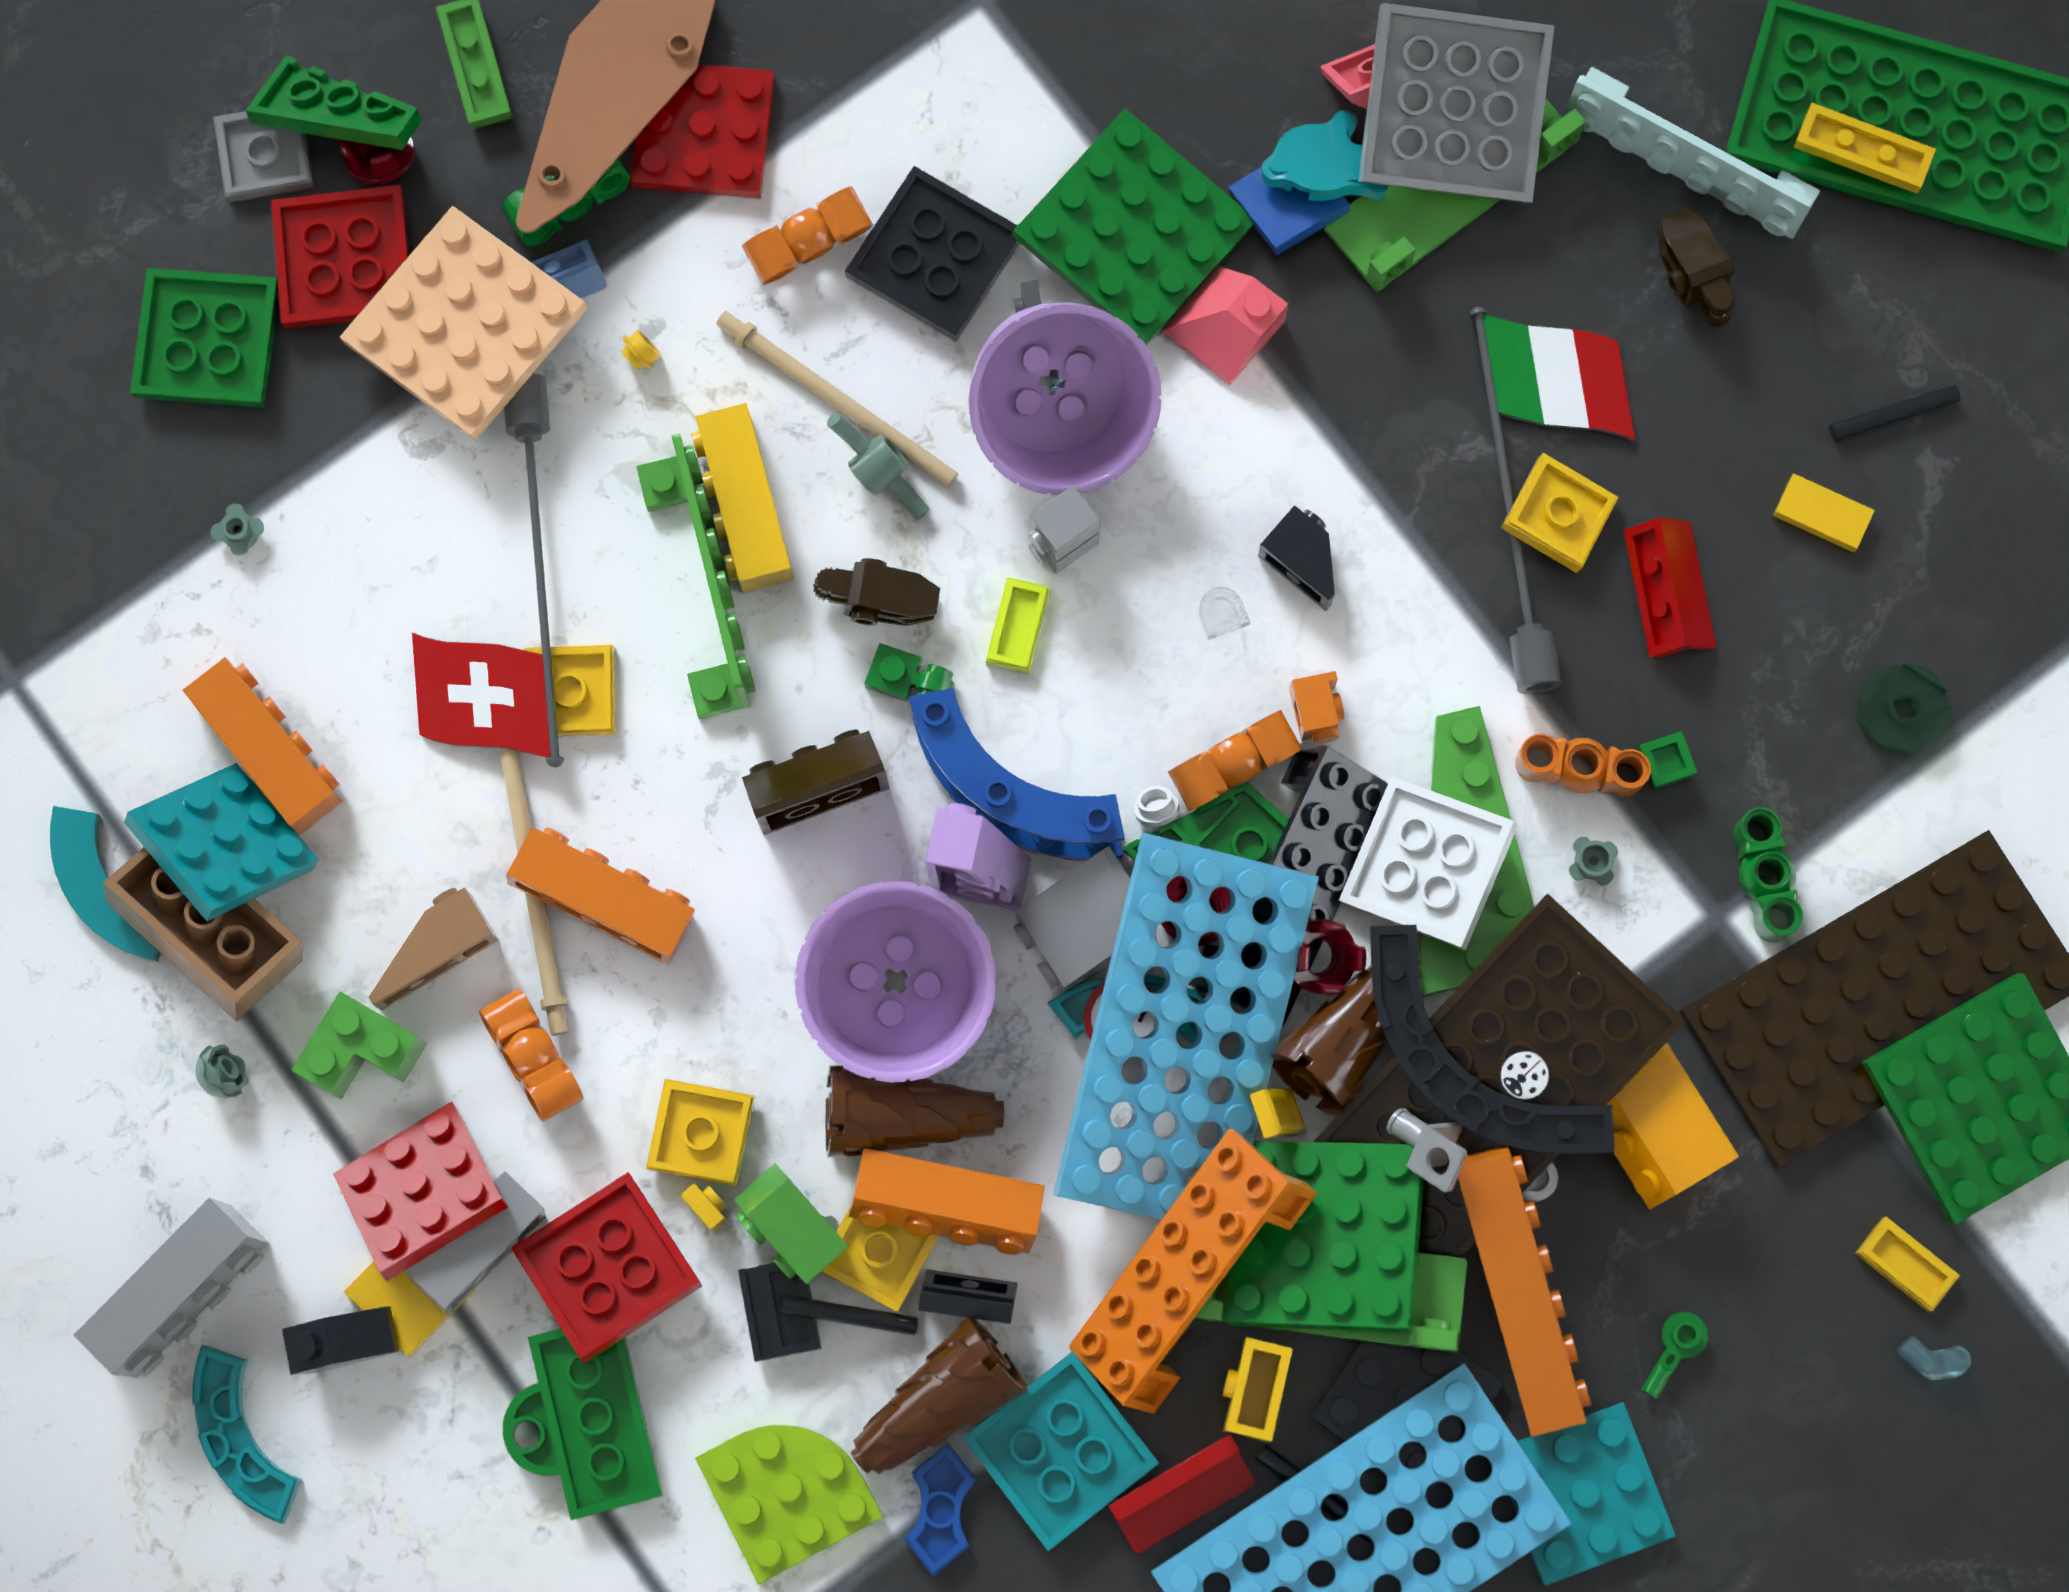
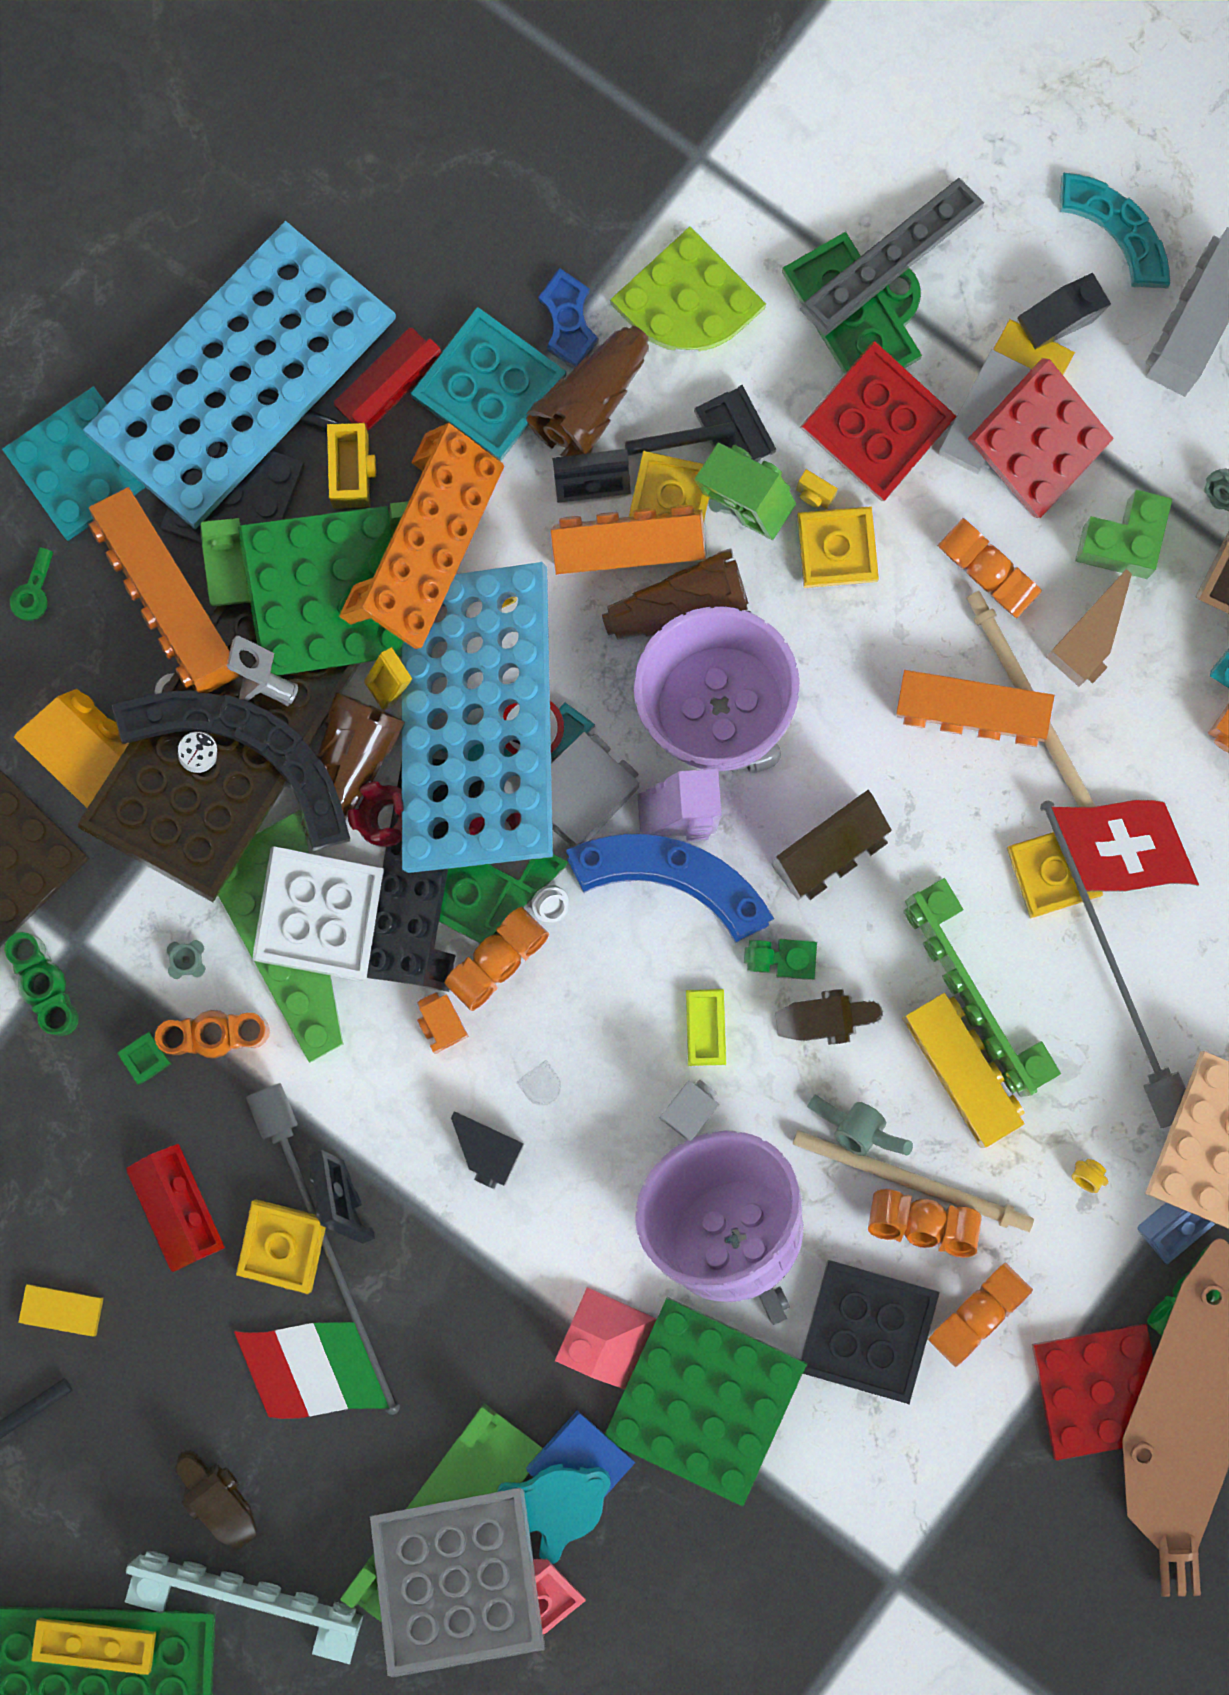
camera: 160 degrees right, 5 degrees up
none -> black wing [309,1150,375,1244]
none -> dark grey tile [800,178,984,336]
none -> orange piece [868,1189,982,1258]

